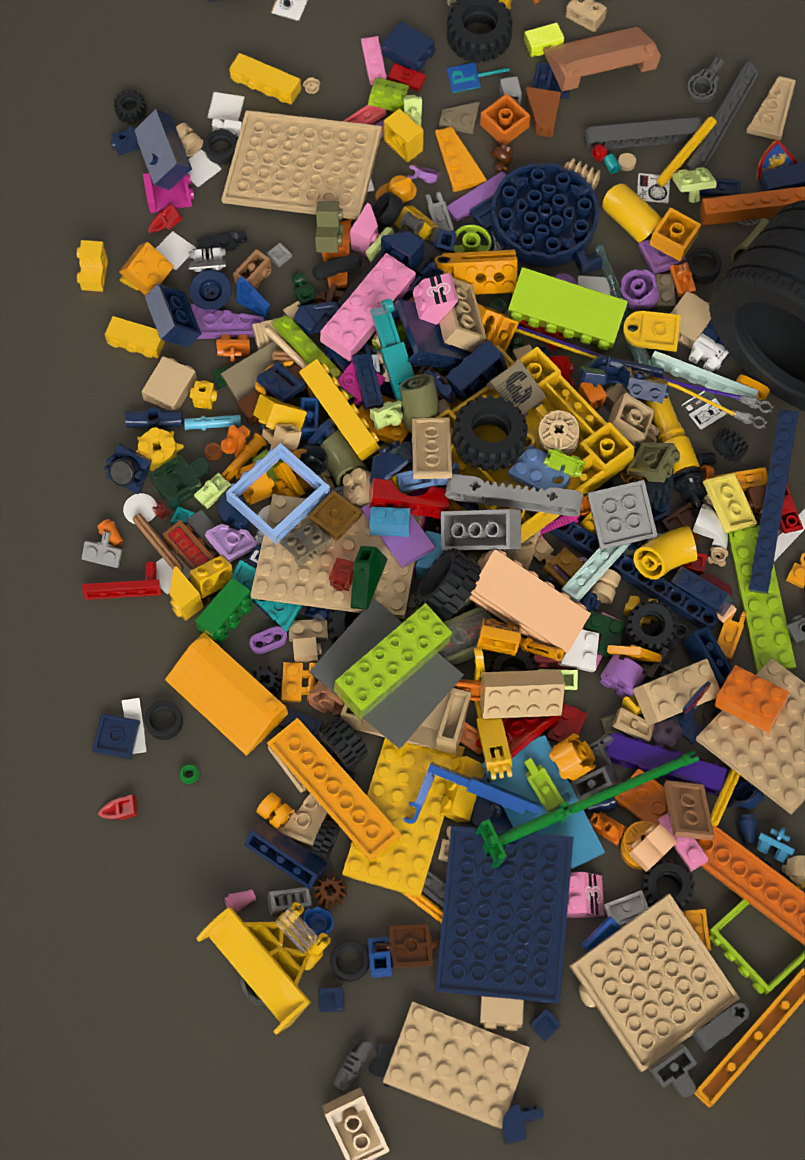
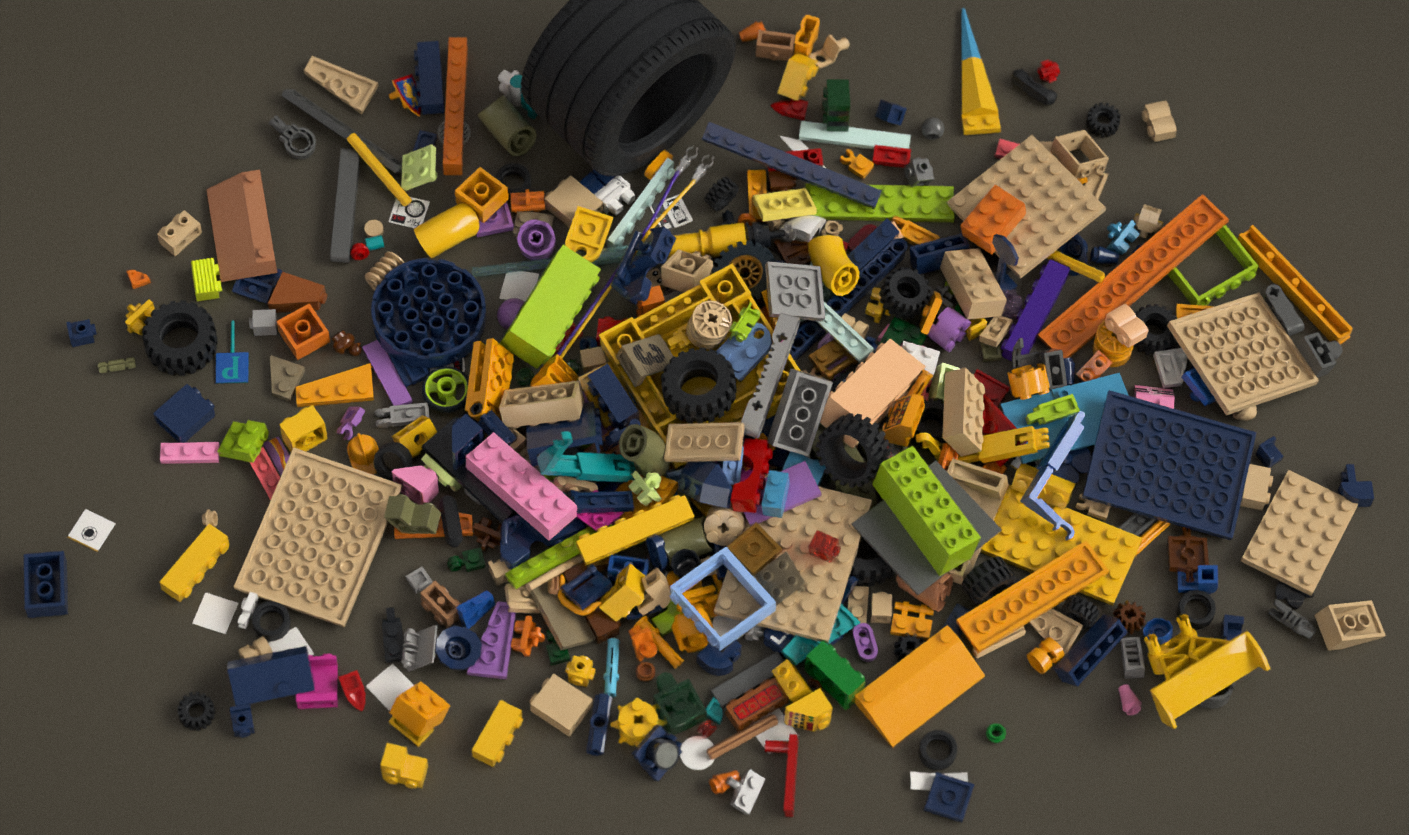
camera: 85 degrees left, 5 degrees down
red plate [98,795,138,820] -> none
dark blue brick [145,284,201,347] -> none
yellowish green hips [194,473,231,509] -> none
lavender plate [205,524,259,562] -> none
clear tile [276,908,318,953] -> none
dark green slope [351,546,388,610] -> none
red plate [388,63,426,92] -> none
dark grey bush [400,211,424,234] -> none
yellowish green hips [403,95,422,126] -> none
bright pink slope [412,273,458,325] -> none
dark blue brick [429,228,457,251] -> none
green piece [475,750,699,869] -> none
dark blue panel [575,249,603,275] -> none
olive plate [627,442,680,482] -> none
bright pink plate [657,813,708,871] -> none
medium nougat plate [664,781,714,840] -> none

